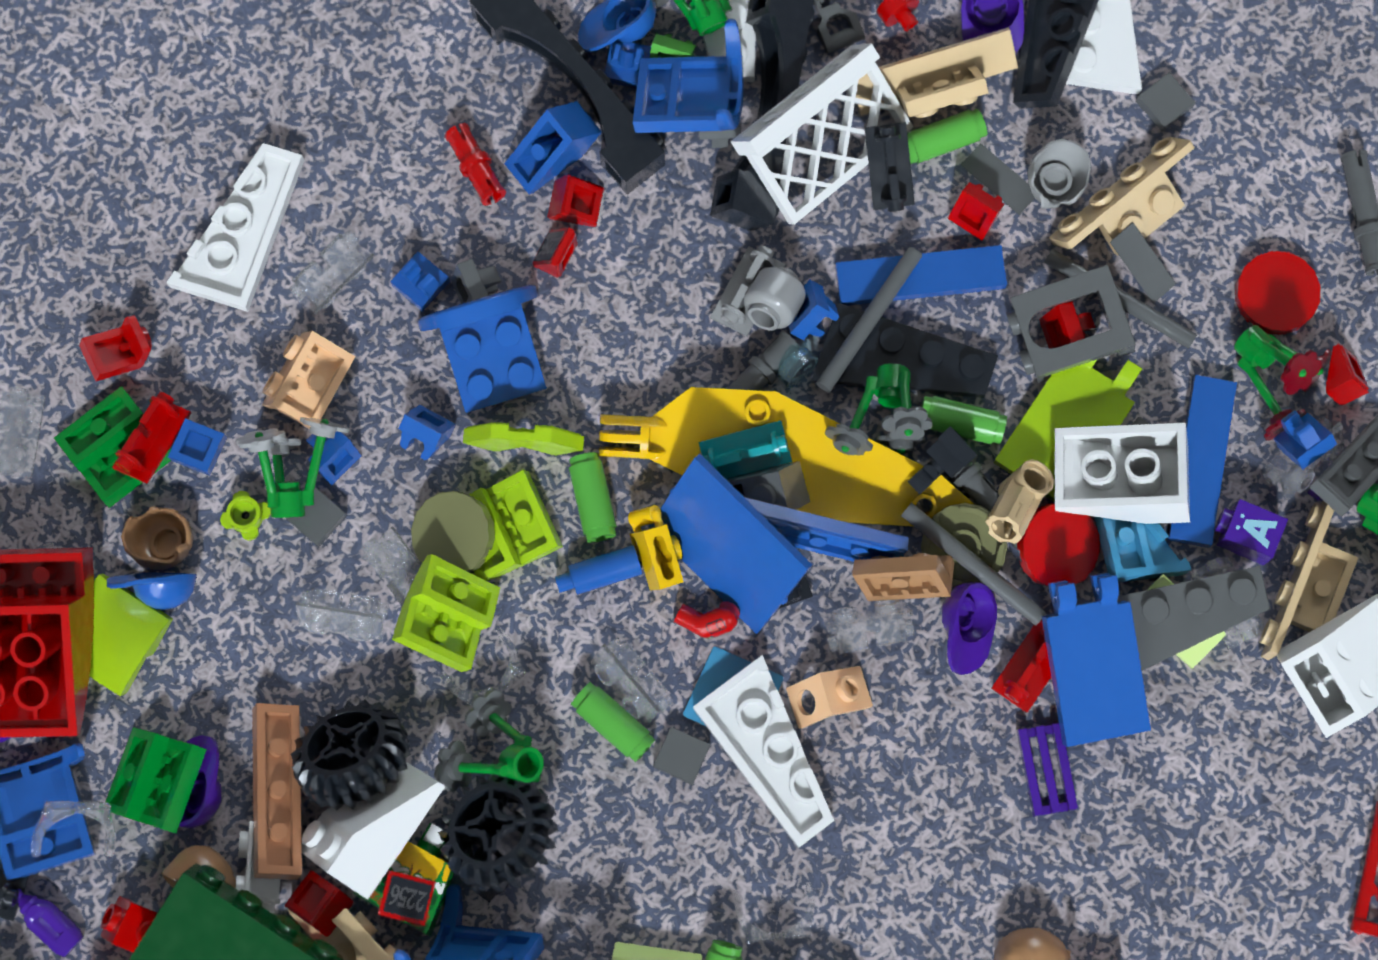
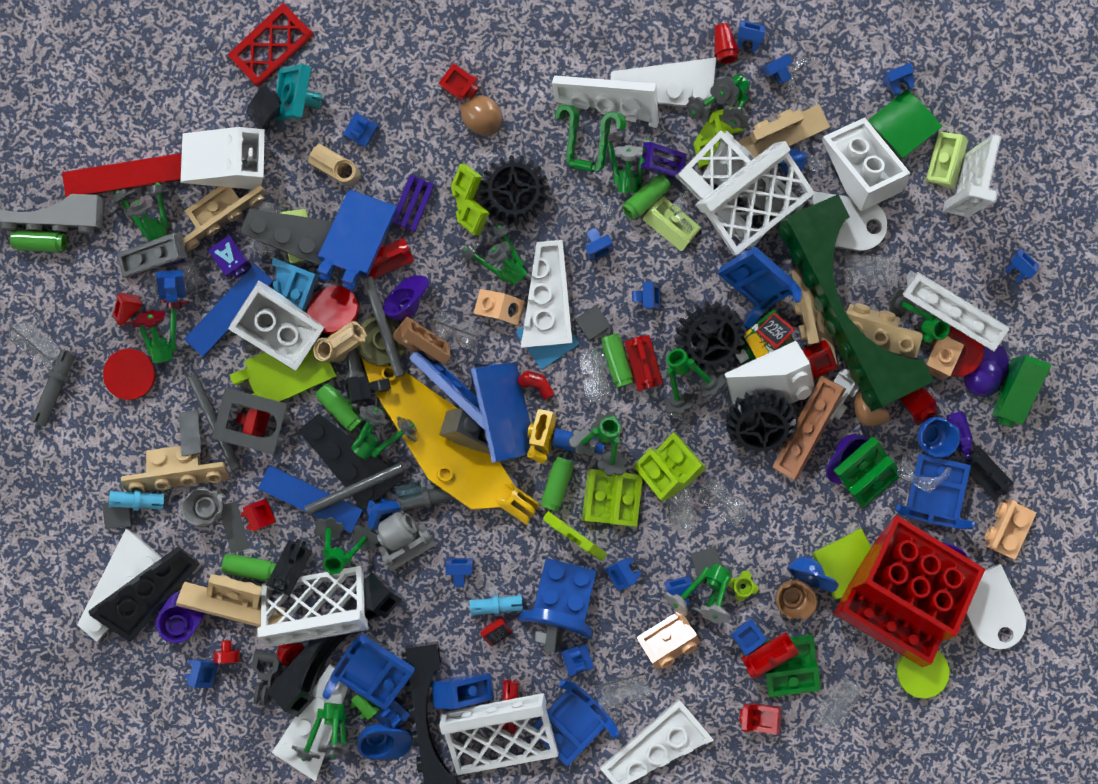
camera: 150 degrees left, 10 degrees up
olive tile [411,491,495,573] -> none
red slope [547,174,604,227] -> none
teal hinge [698,420,792,479] -> none
none -> medium azure pin [109,490,164,511]
none -> black slope [246,85,282,131]
none -> teal tile [272,64,322,122]
none -> red tile [276,642,304,666]
none -> tan piece [308,143,361,186]
none -> plant [314,517,379,576]
none -> blue tile [343,112,379,149]
none -> white fence [439,693,559,775]
none -> blue tile [445,558,473,587]
none -> lime tile [451,164,489,235]
none -> plant [461,224,527,285]
none -> medium azure pin [470,595,523,616]
none -> black gear [479,155,549,226]
none -> blue piece [532,680,619,767]
none -> plant [569,412,627,476]
none -> blue tile [585,227,614,262]
none -> red hinge [624,335,663,391]
none -> blue tile [632,281,661,310]
none -> blue hair [917,417,960,458]

